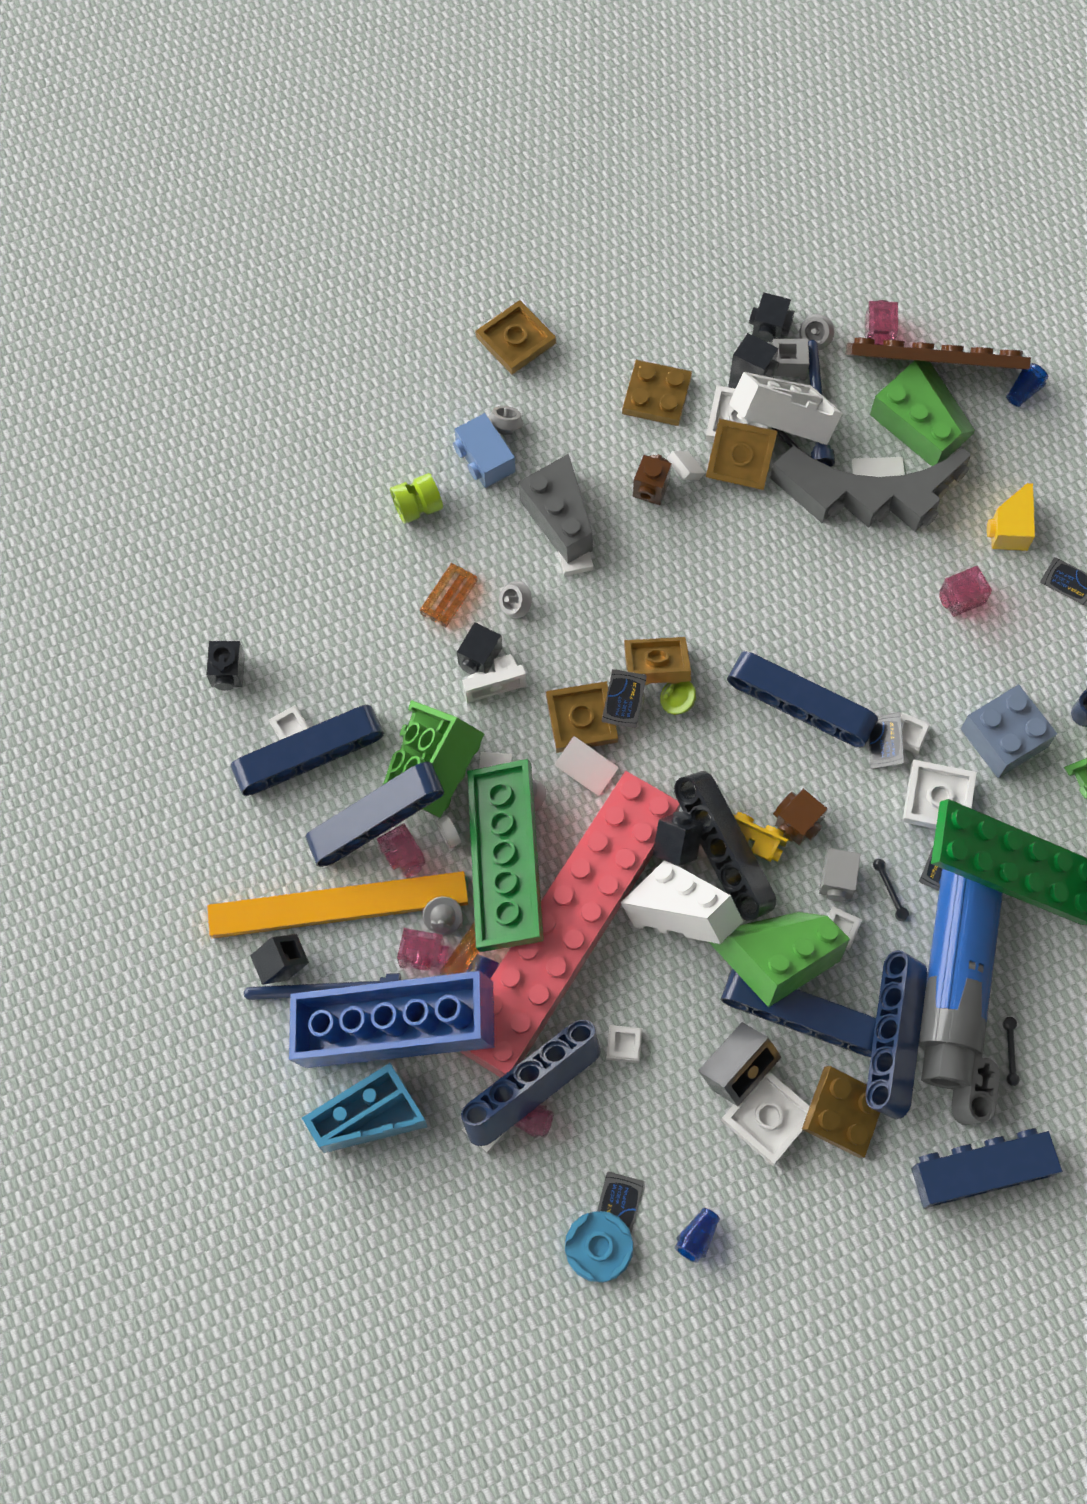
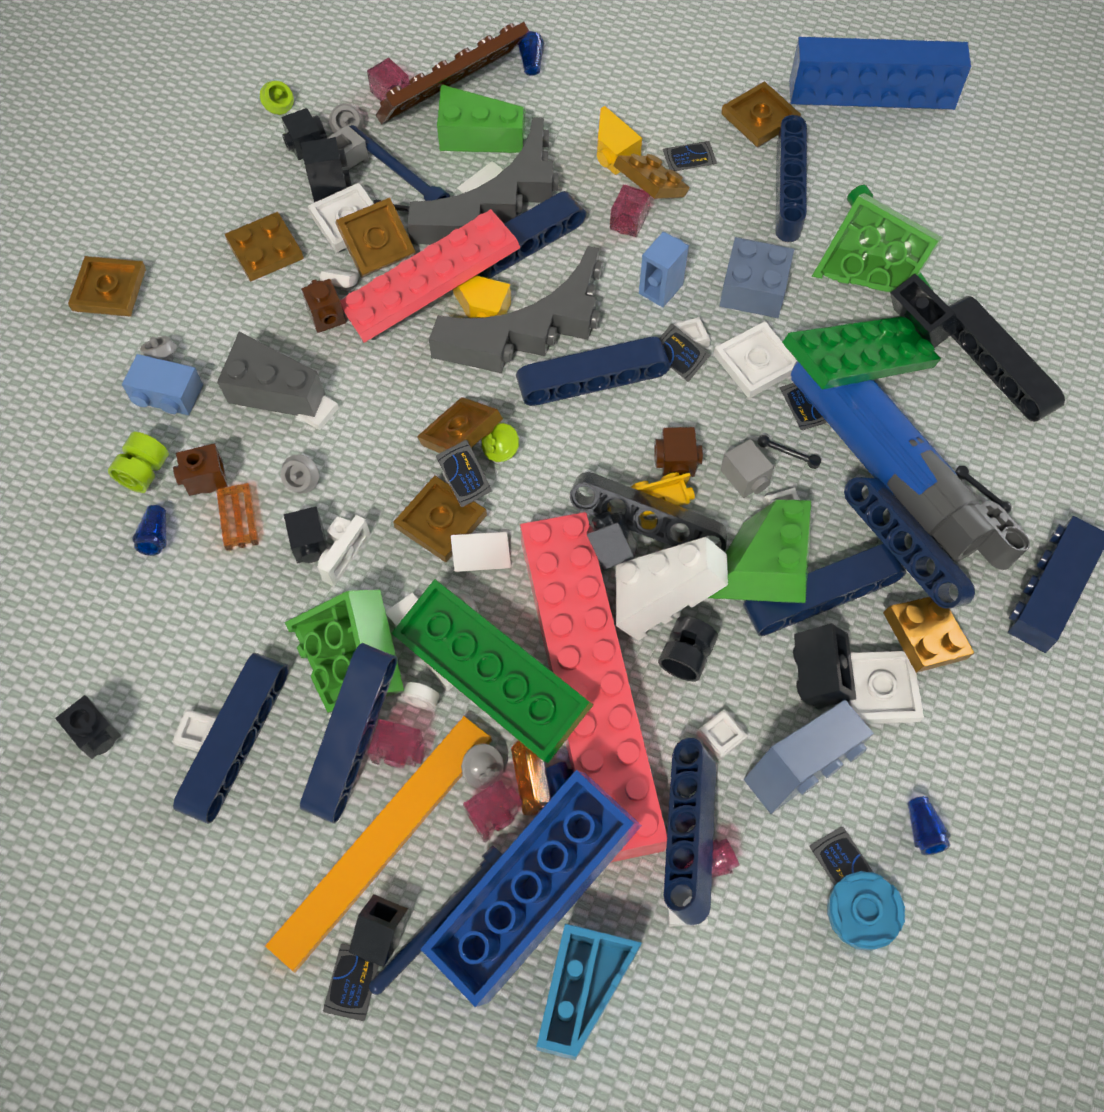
camera: 45 degrees left, 5 degrees down
white wedge [729,372,843,445] -> none
none -> clear blue cone [132,505,167,556]
none -> reddish brown brick [173,443,228,496]
none -> lime hat [260,80,294,115]
none -> black sticker [323,943,379,1021]
none -> coral plate [340,209,520,343]
none -> dark grey arch [429,246,603,373]
none -> yellow slope [453,275,511,318]
none -> dark blue beam [476,191,586,279]
none -> pearl gold plate [613,154,690,199]
none -> medium blue brick [639,231,689,308]
none -> black wheel [658,616,719,682]
none -> sand blue wedge [744,700,874,814]

